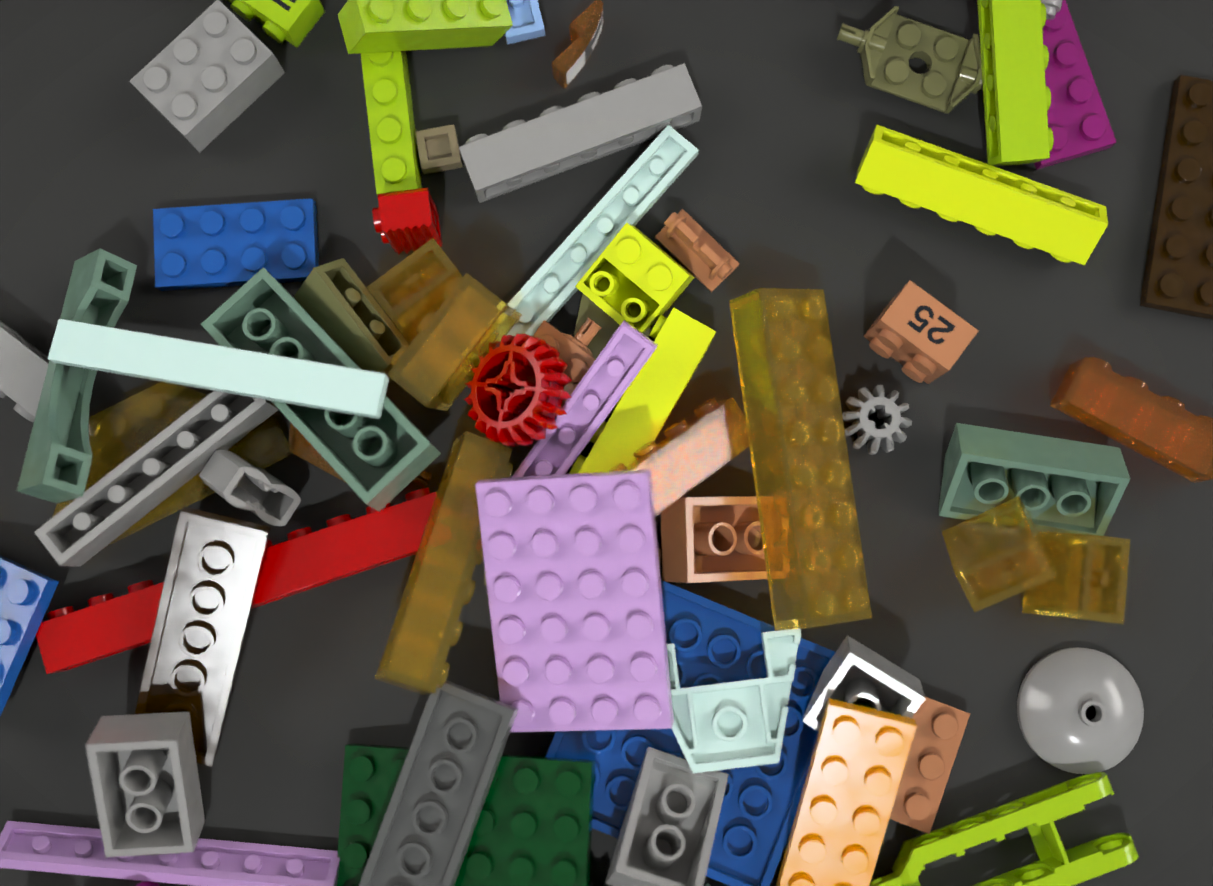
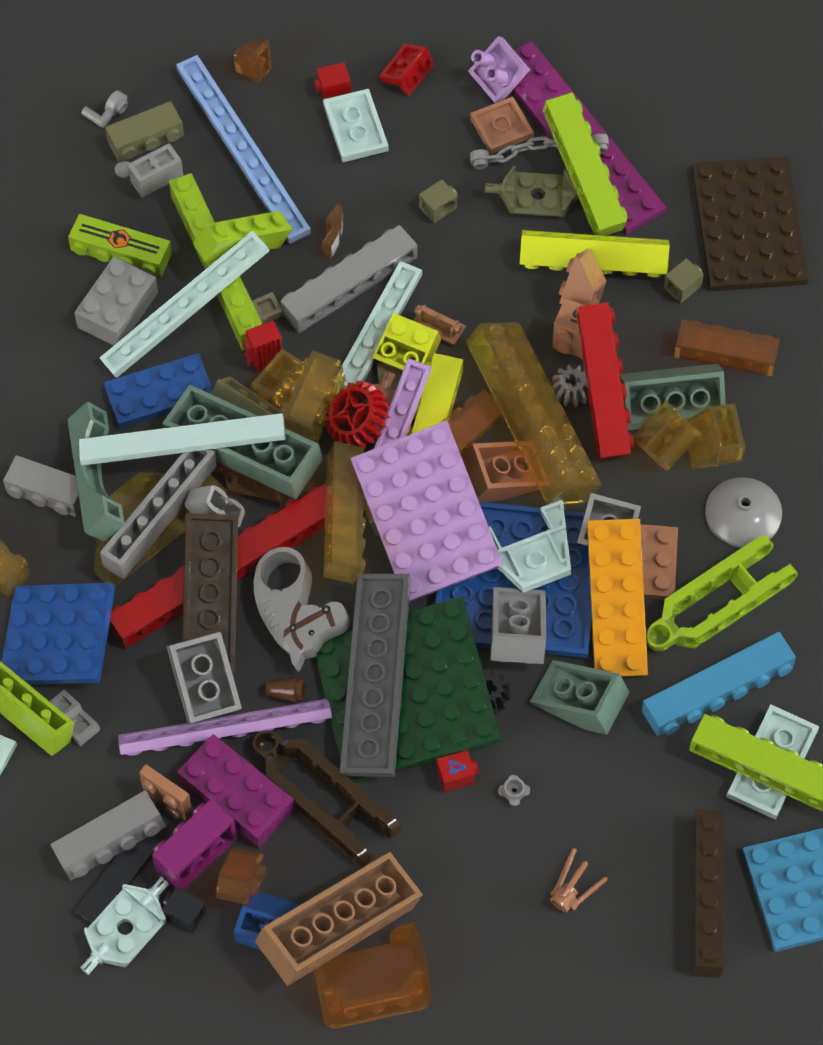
camera: 15 degrees left, 20 degrees down
none -> light aqua plate [100,231,270,378]
none -> light grey animal [254,547,351,672]
none -> reddish brown cone [266,677,306,703]
none -> olive brick [419,179,458,223]
none -> nougat slope [559,248,606,306]
none -> red brick [575,302,634,459]
none -> olive brick [664,258,704,304]

